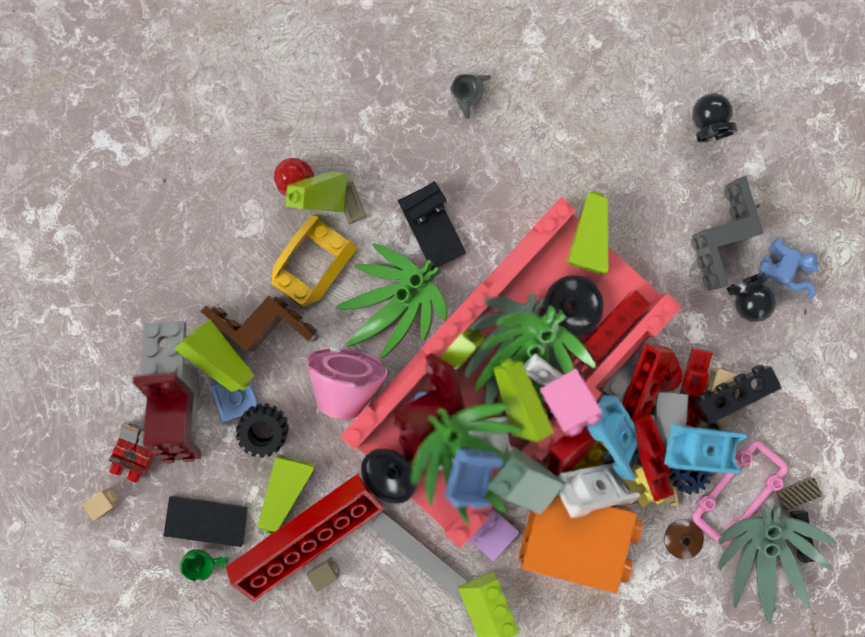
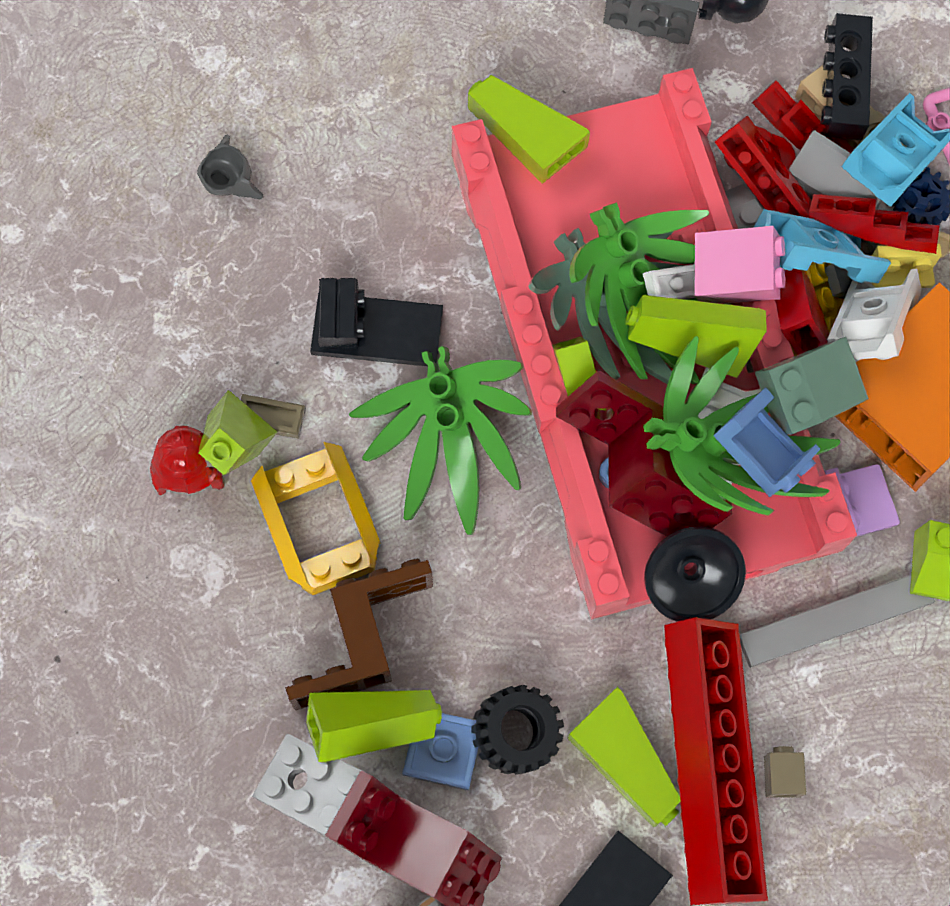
camera: 60 degrees left, 15 degrees down
bright pink cone [307,348,387,419] -> none
black dish [543,275,604,336] -> none
red brick [582,290,650,363] -> none

